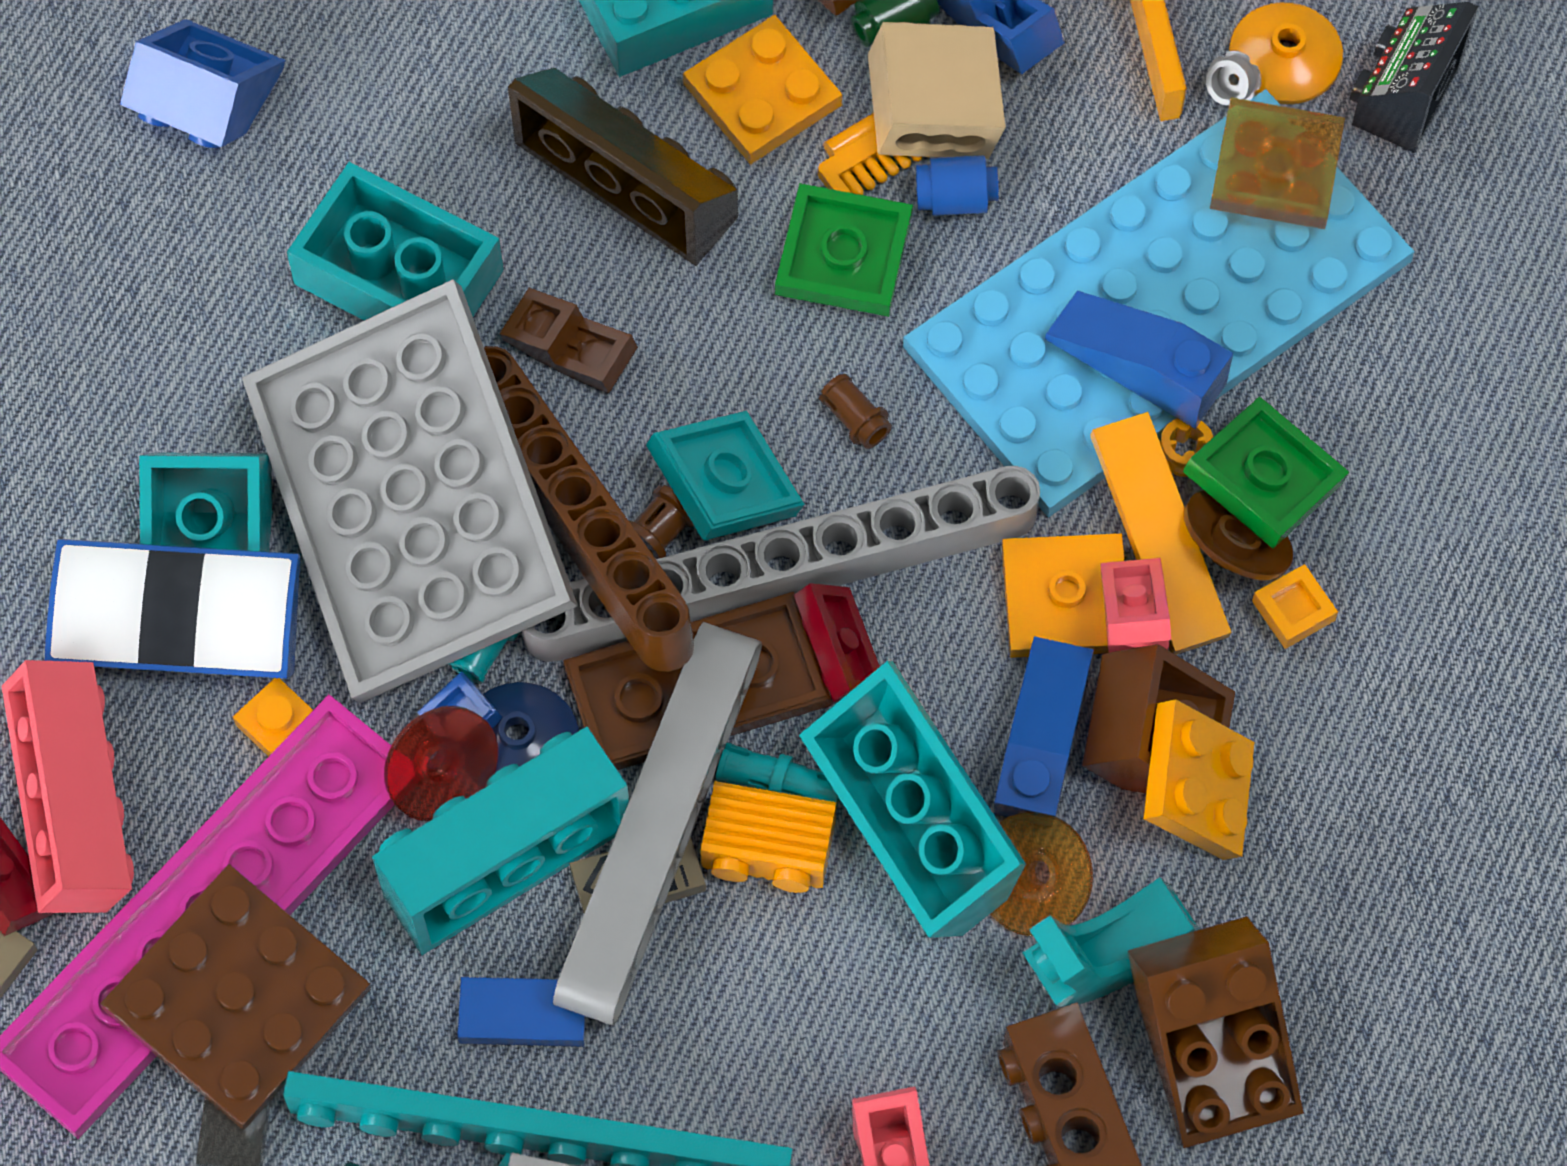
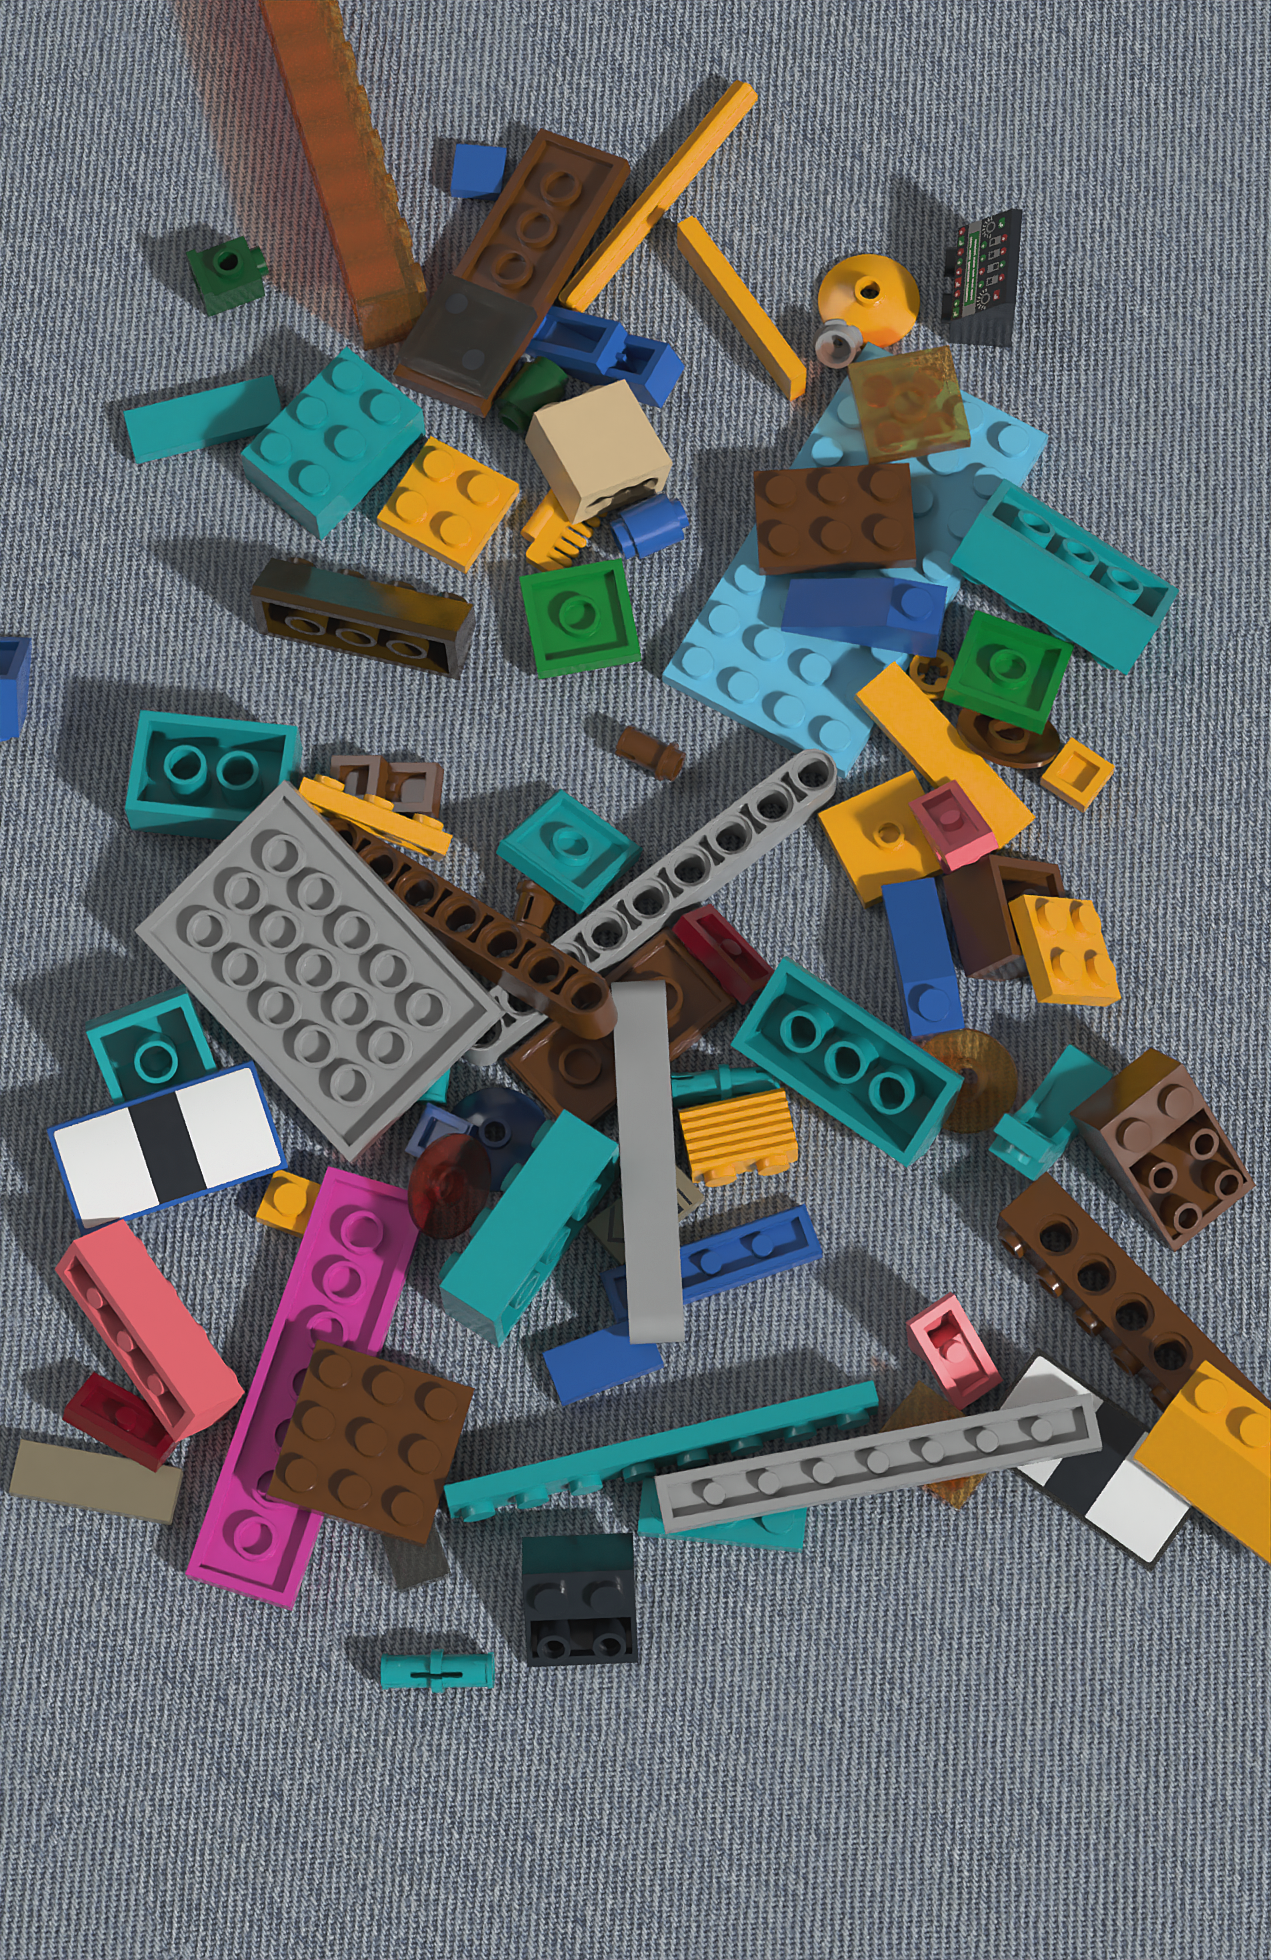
camera: 20 degrees left, 5 degrees up
none -> light orange plate [297,774,453,862]
none -> blue tile [600,1203,823,1324]
none -> reddish brown plate [753,463,917,576]
none -> teal slope [949,478,1180,675]

